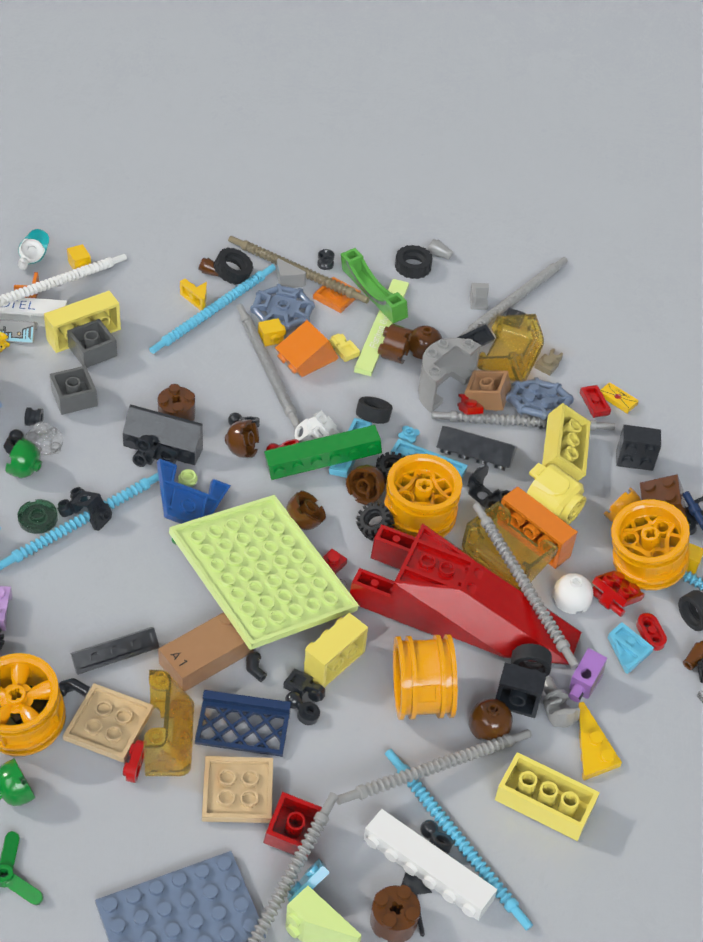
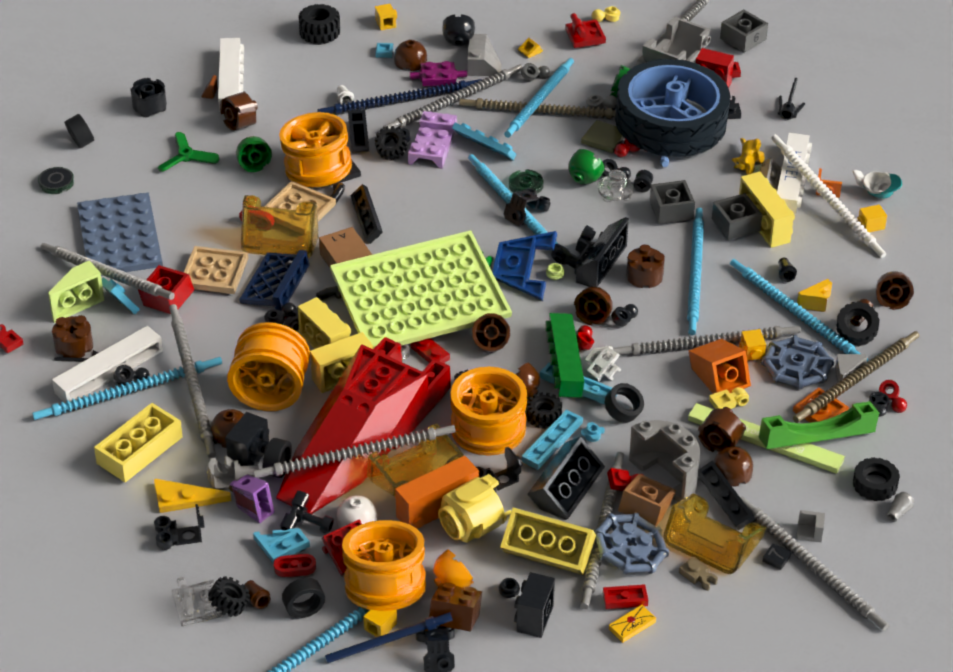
camera: 105 degrees right, 5 degrees down
none -> black piece [154,504,205,550]
none -> black bar [280,490,334,534]
none -> light yellow brick [310,332,373,393]
none -> black plate [499,578,520,598]
none -> medium azure hose [687,208,704,335]
none -> black cone [778,257,797,282]
none -> reddish brown cylinder [875,271,914,310]
none -> red plate [879,380,907,413]

